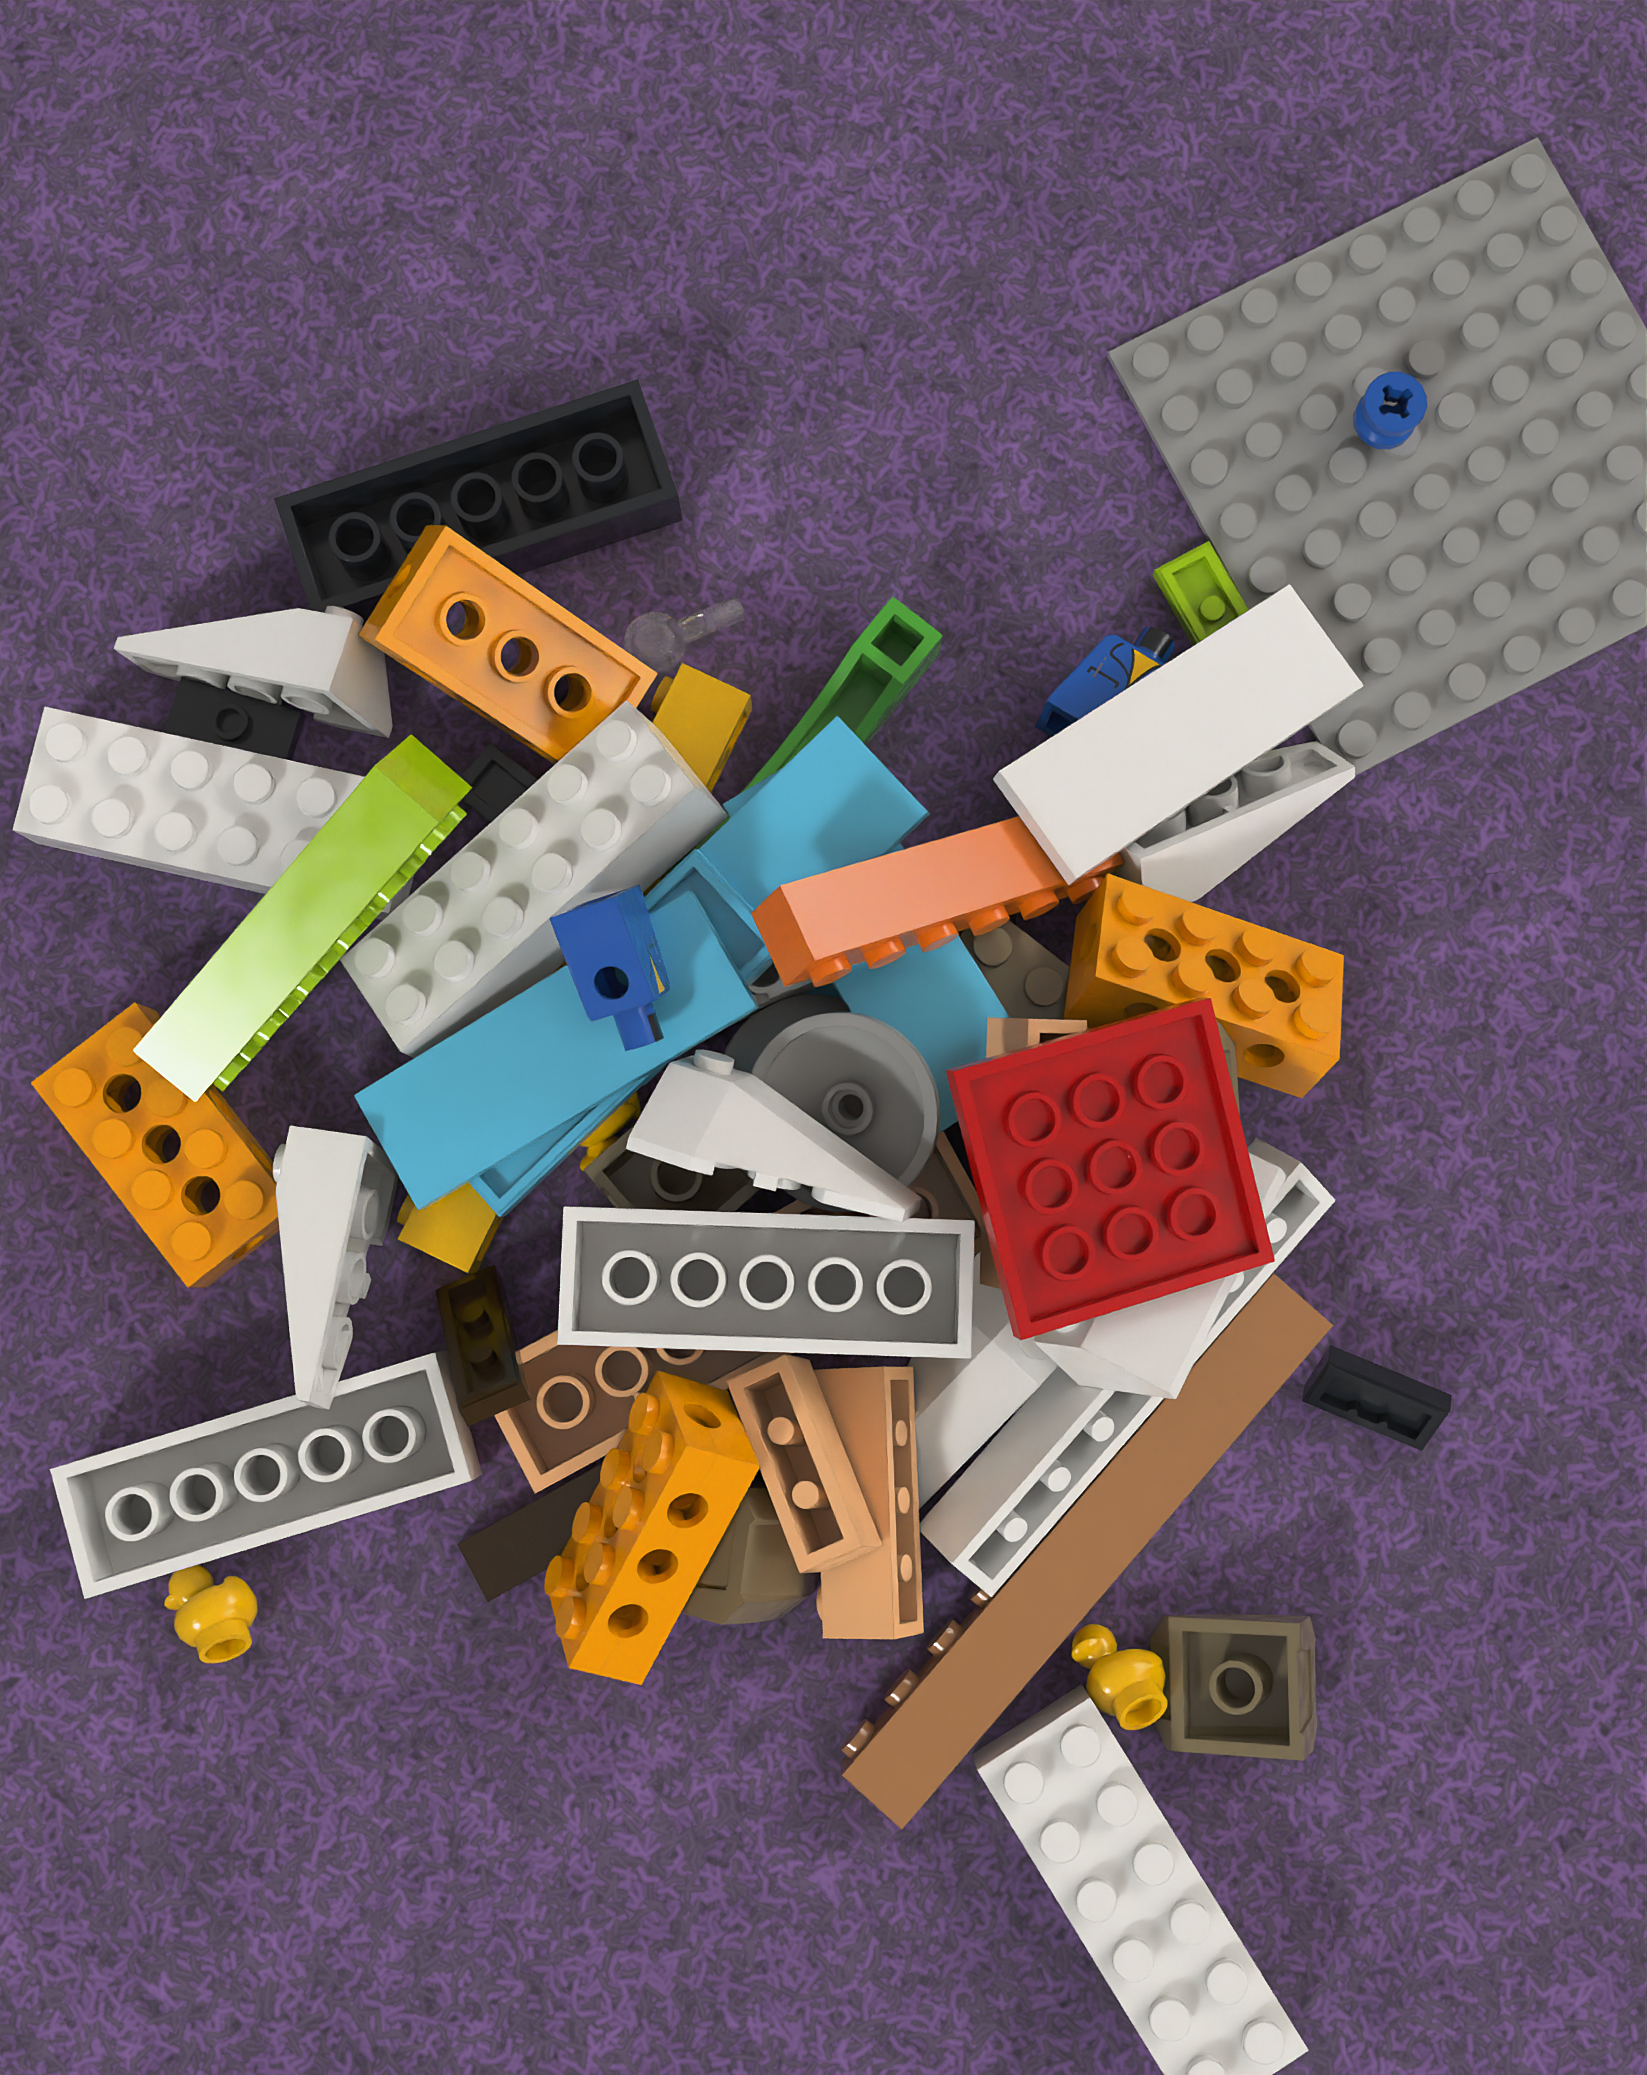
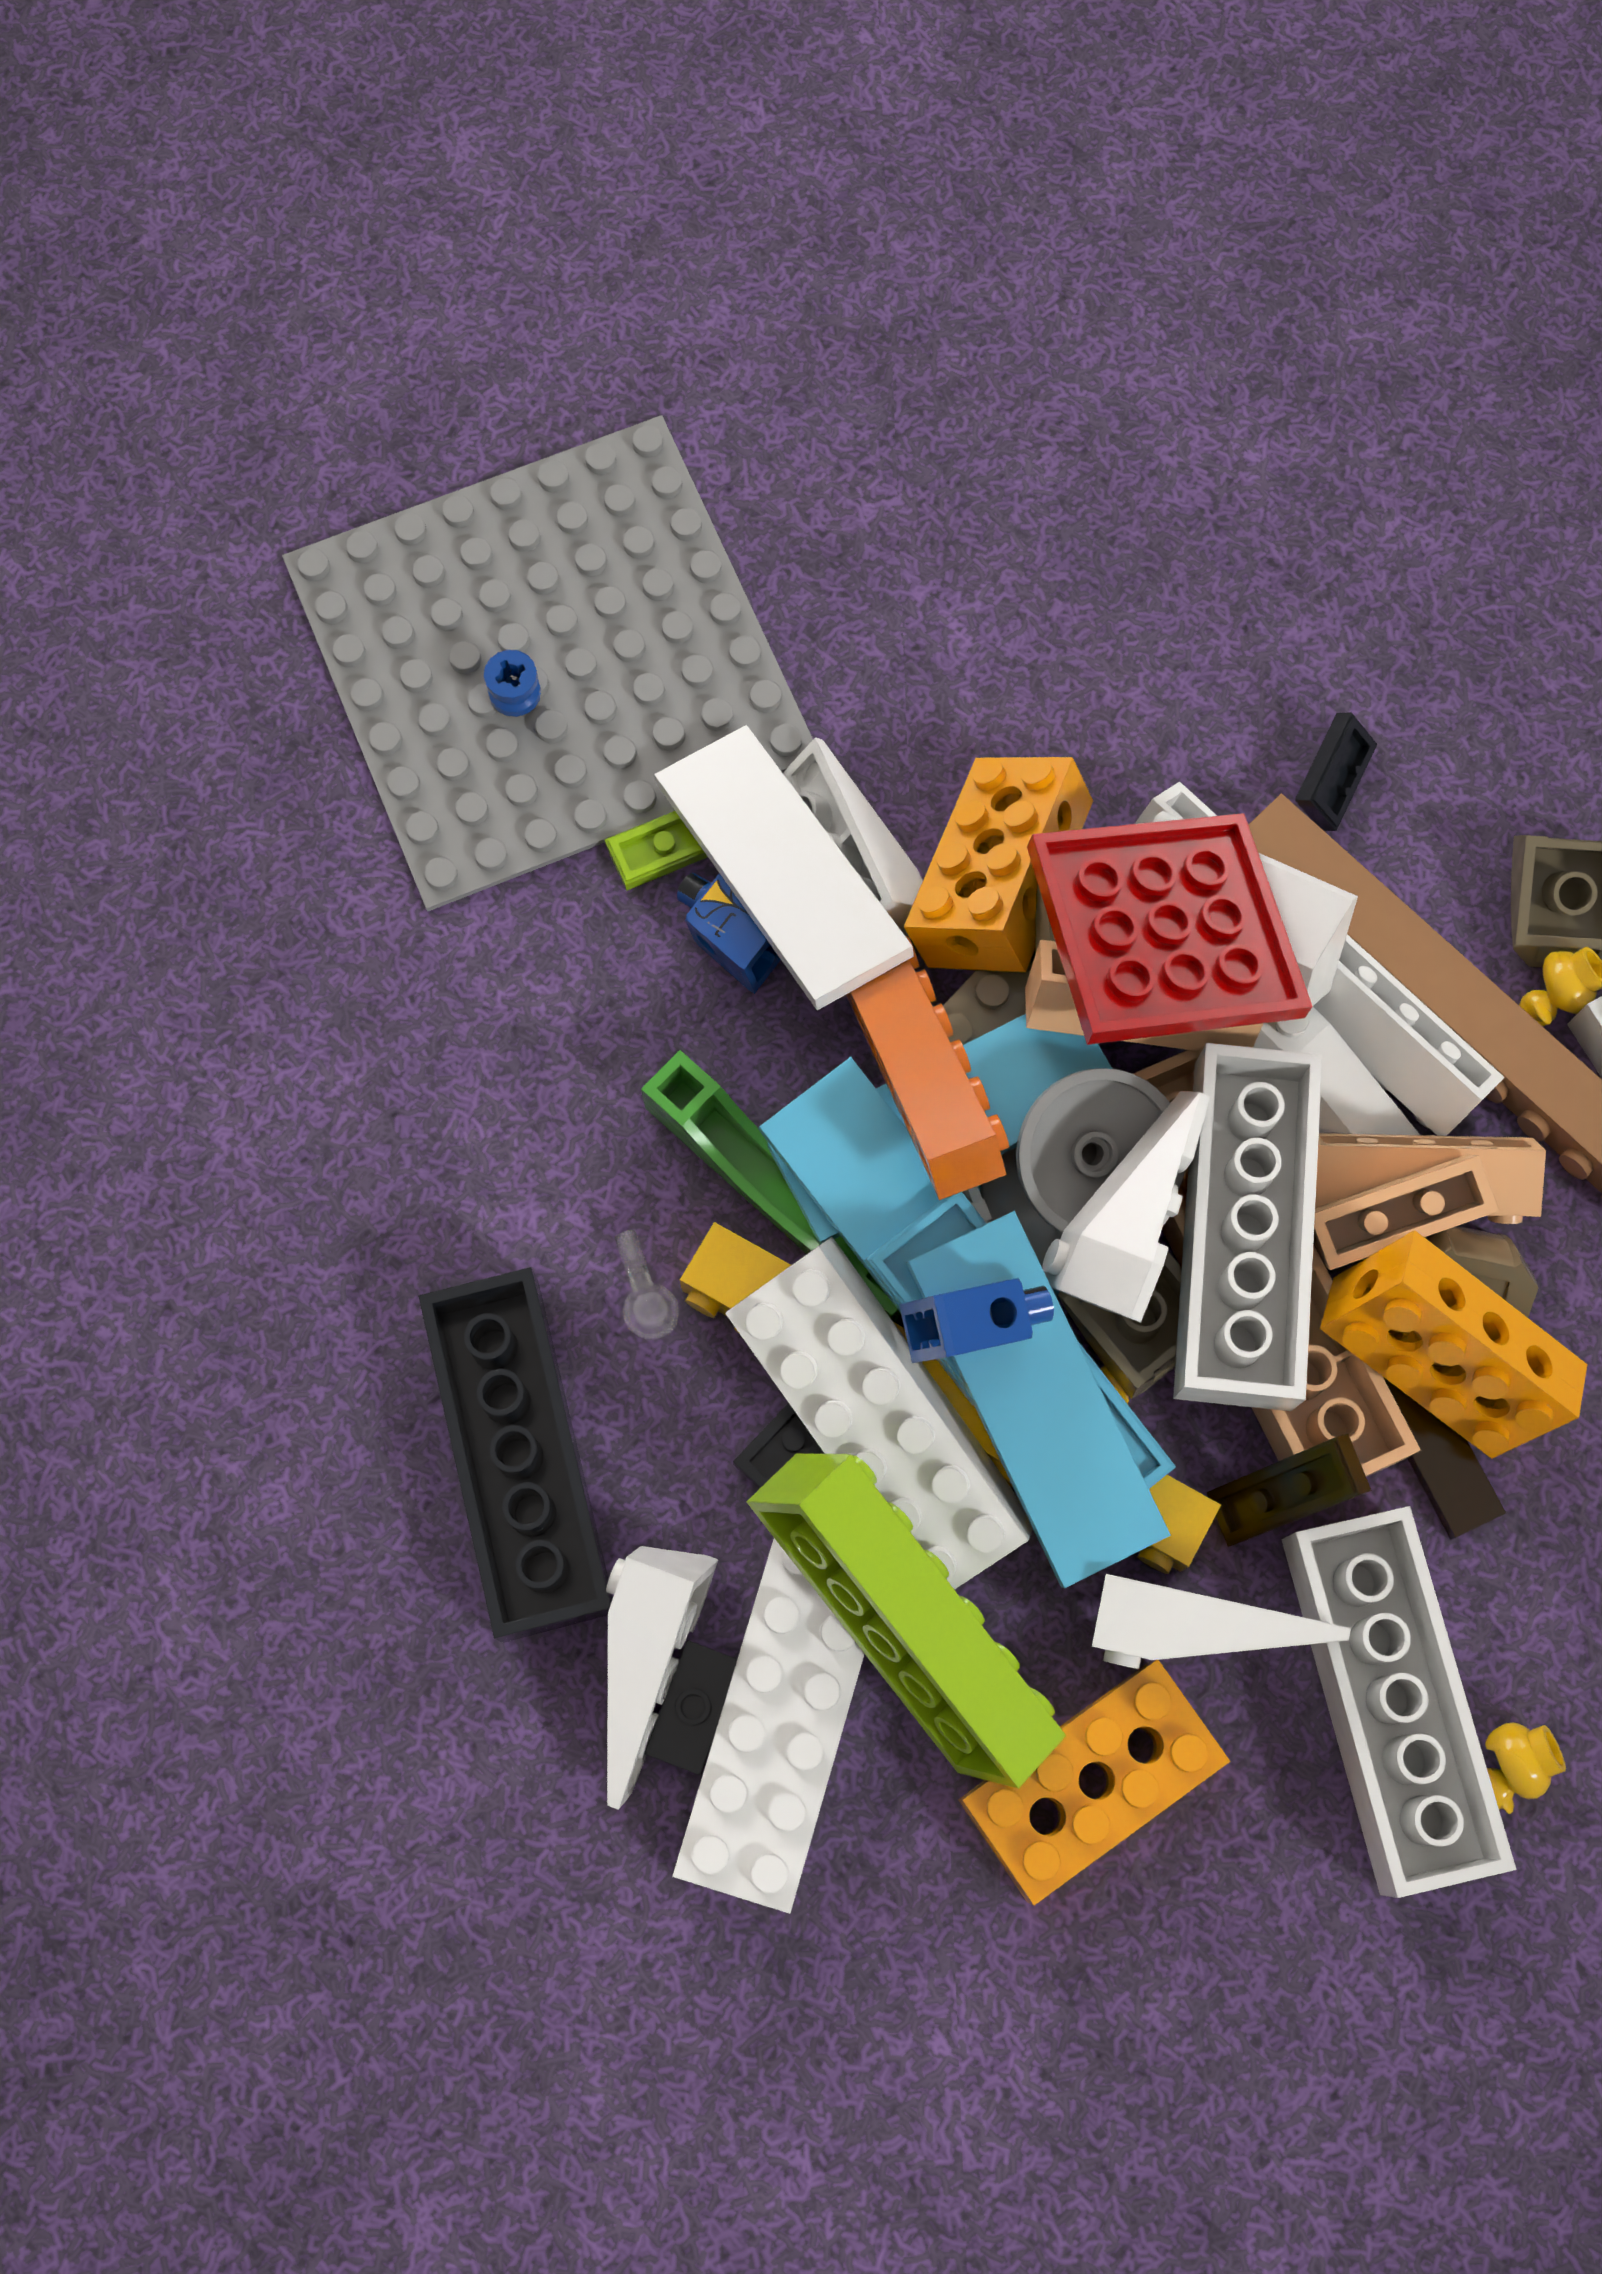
camera: 85 degrees left, 10 degrees down
light orange brick [358,525,658,765] -> none

